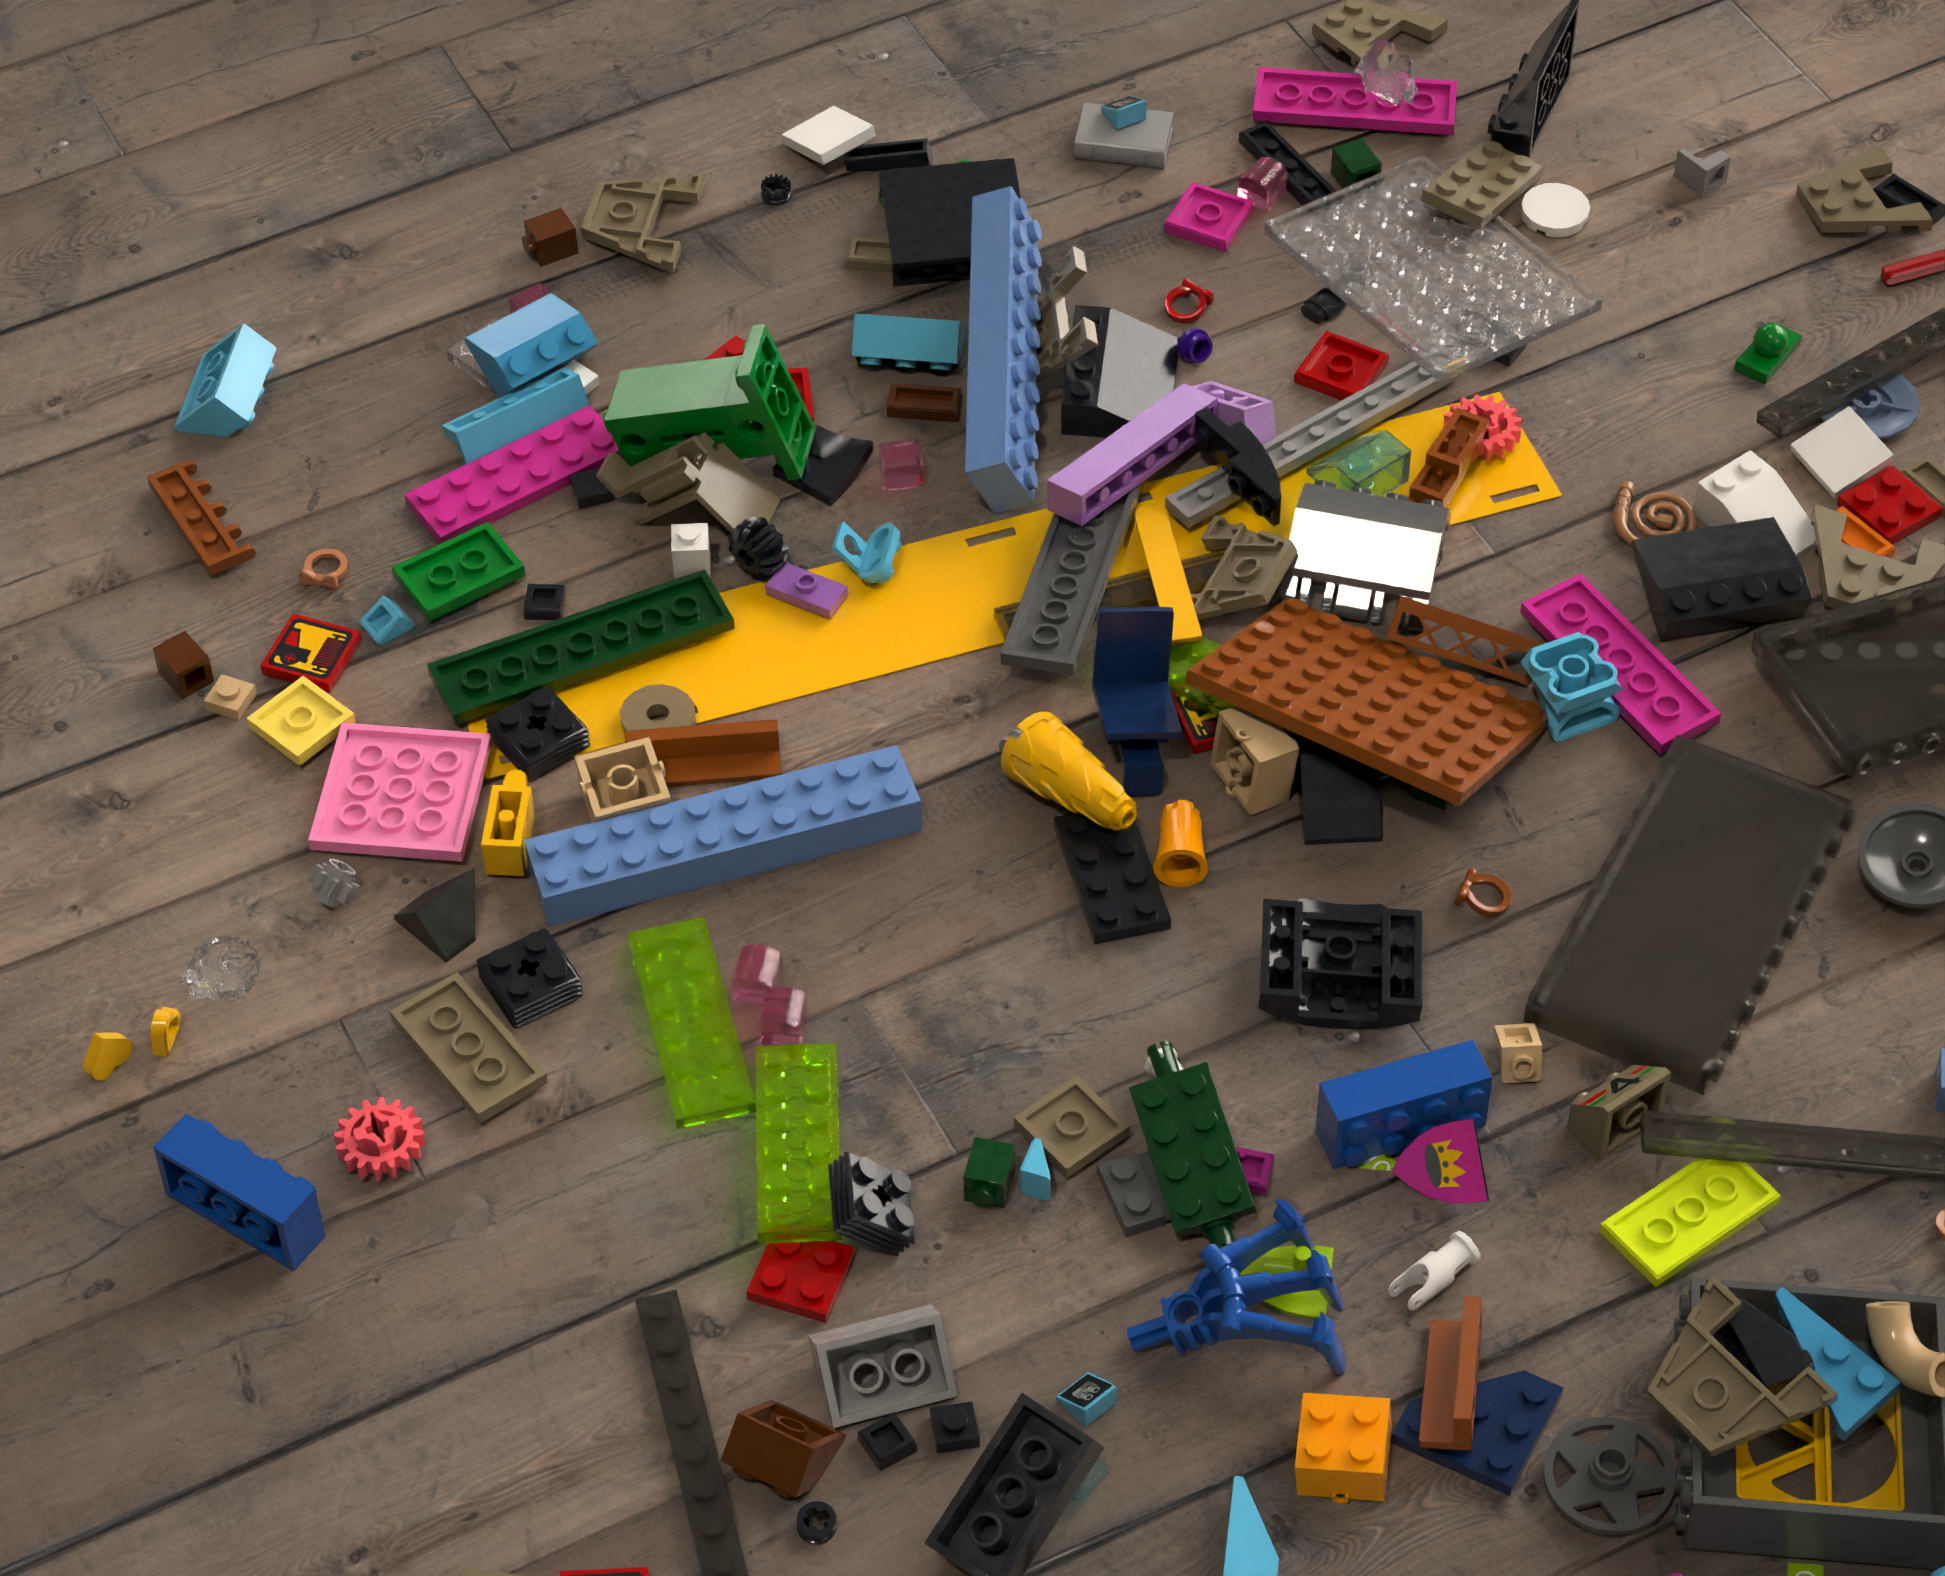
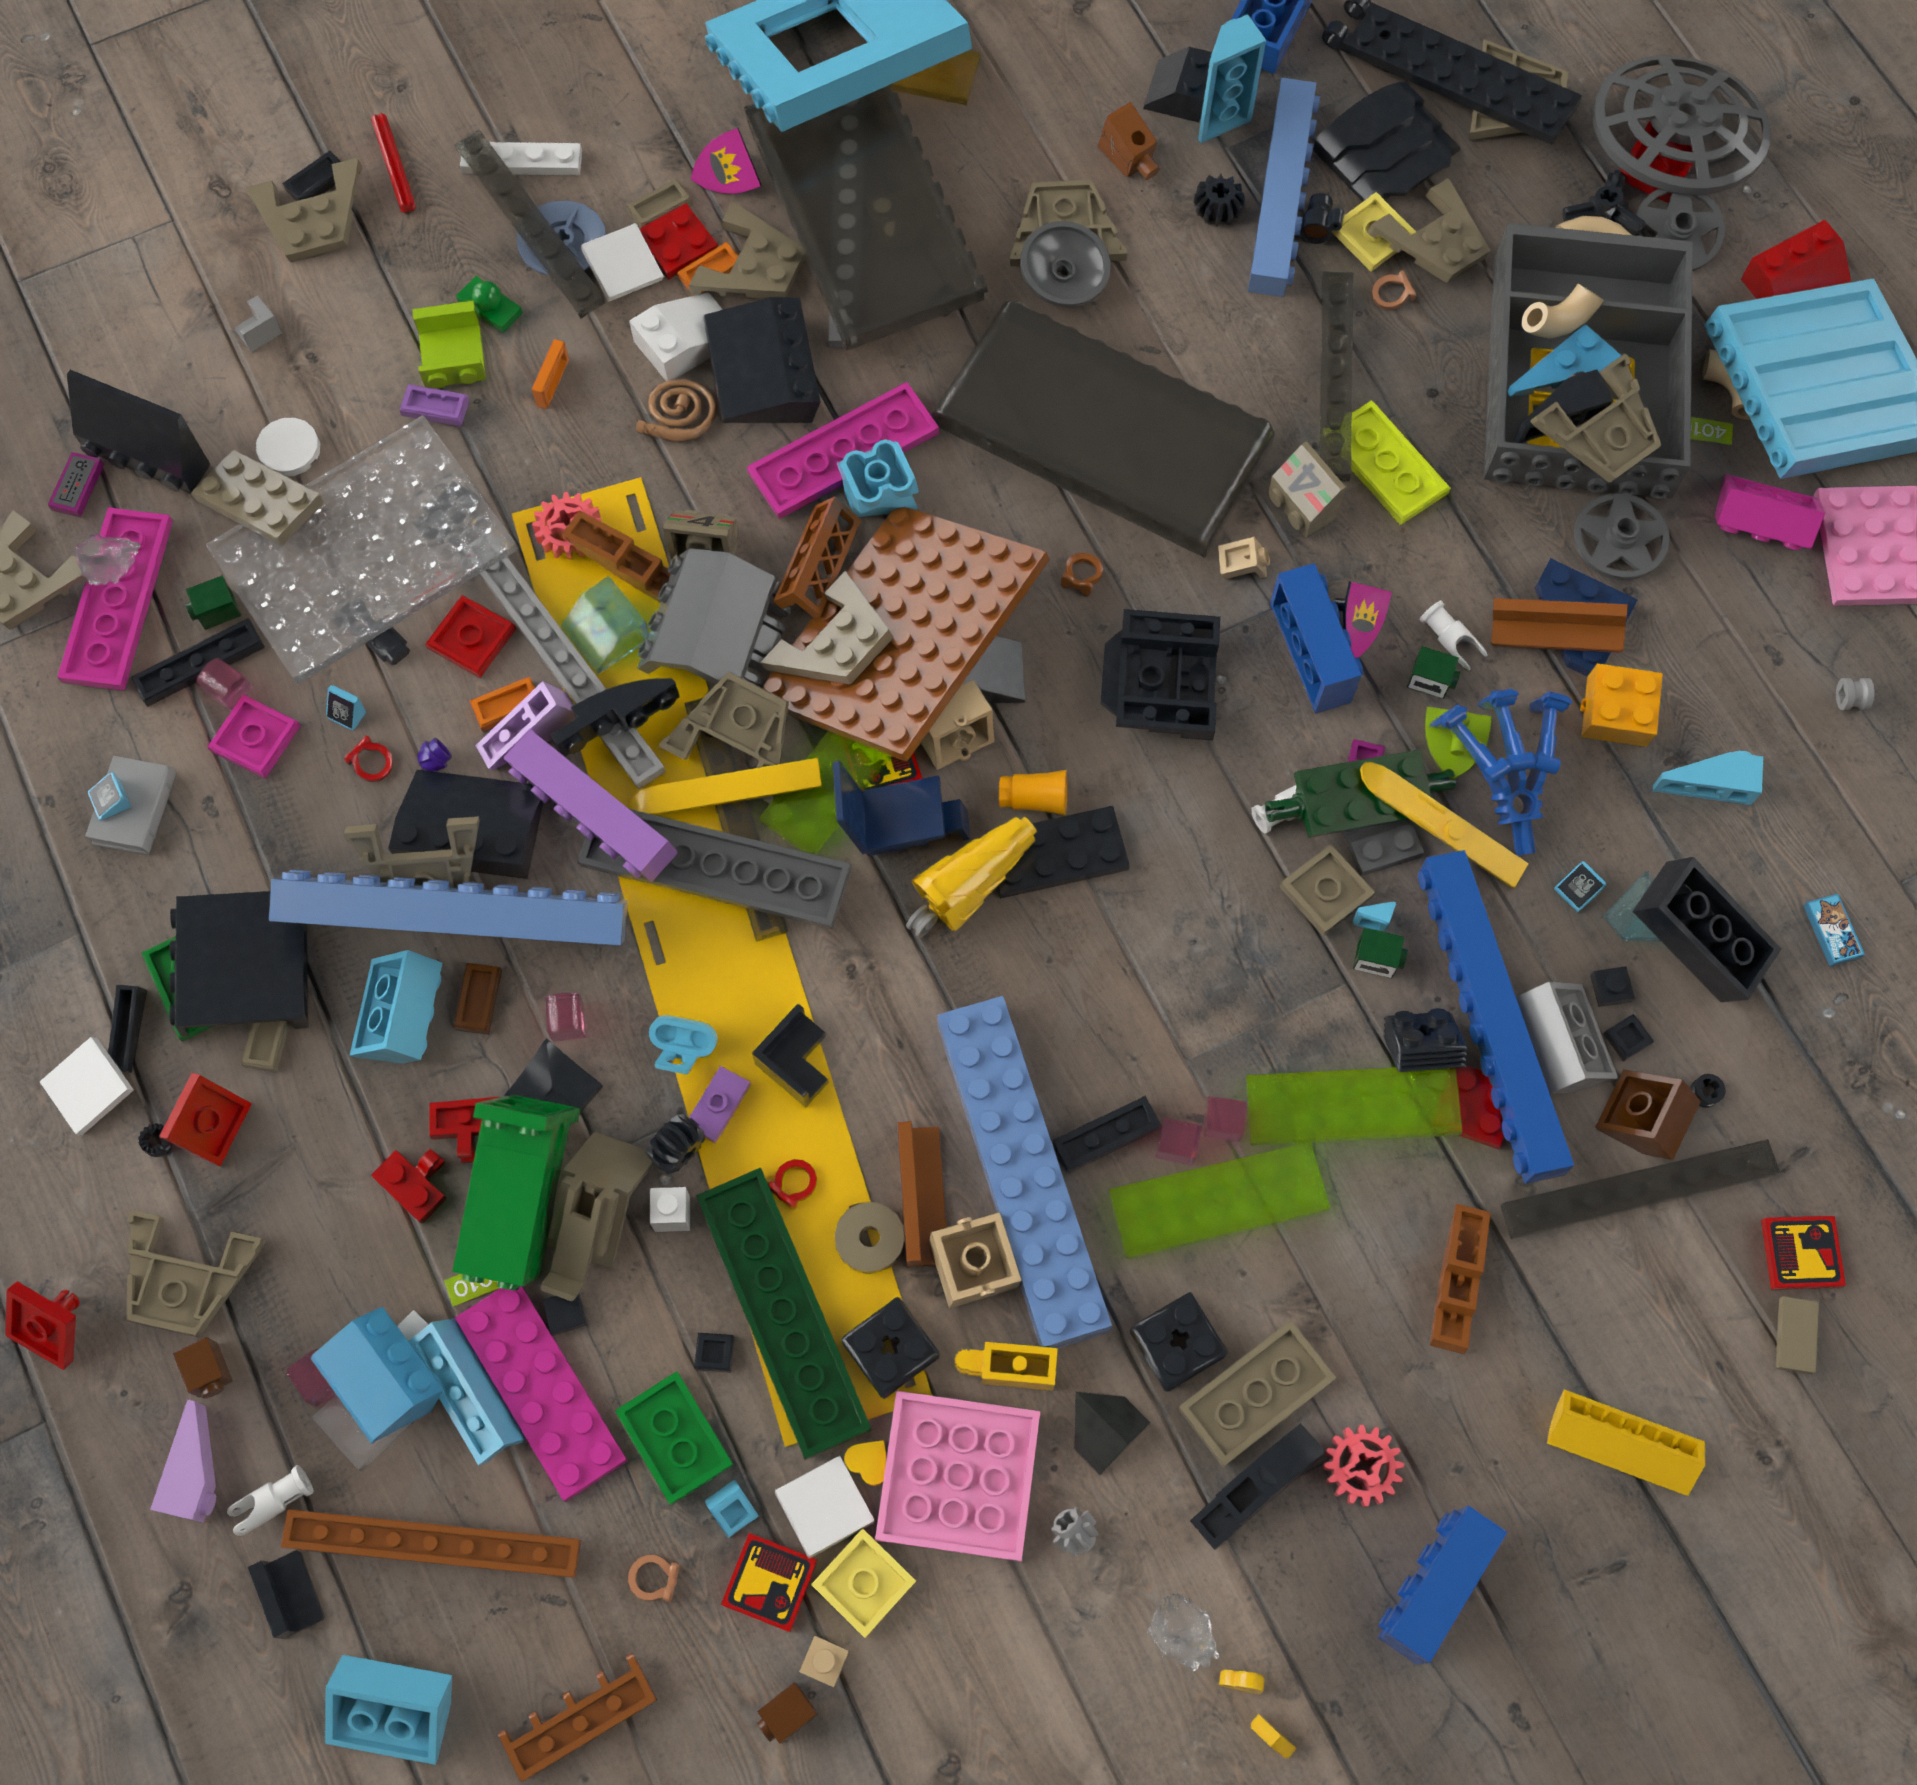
camera: 90 degrees left, 20 degrees up
none -> red tile [5,1281,80,1370]
none -> tile [48,452,104,517]
none -> lavender slope [150,1400,216,1523]
none -> red tile [159,1073,252,1166]
none -> white piece [227,1465,314,1536]
none -> black panel [248,1550,325,1639]
none -> dark orange plate [280,1509,582,1578]
none -> slope [326,685,366,730]
none -> medium lavender plate [399,384,470,427]
none -> lime panel [412,301,486,388]
none -> orange tile [469,676,535,732]
none -> orange tile [531,339,570,409]
none -> dark tan slope [663,510,739,559]
none -> black panel [752,1004,829,1108]
none -> wing [760,571,894,684]
none -> red piece [768,1159,817,1210]
none -> white tile [775,1456,875,1559]
none -> yellow tile [844,1440,887,1486]
none -> black plate [1052,1095,1162,1174]
none -> black slope [1190,1423,1326,1550]
none -> yellow piece [1360,762,1529,889]
none -> dark green brick [1407,646,1461,699]
none -> blue brick [1418,850,1574,1184]
none -> dark orange slope [1429,1203,1491,1355]
none -> yellow brick [1547,1389,1705,1496]

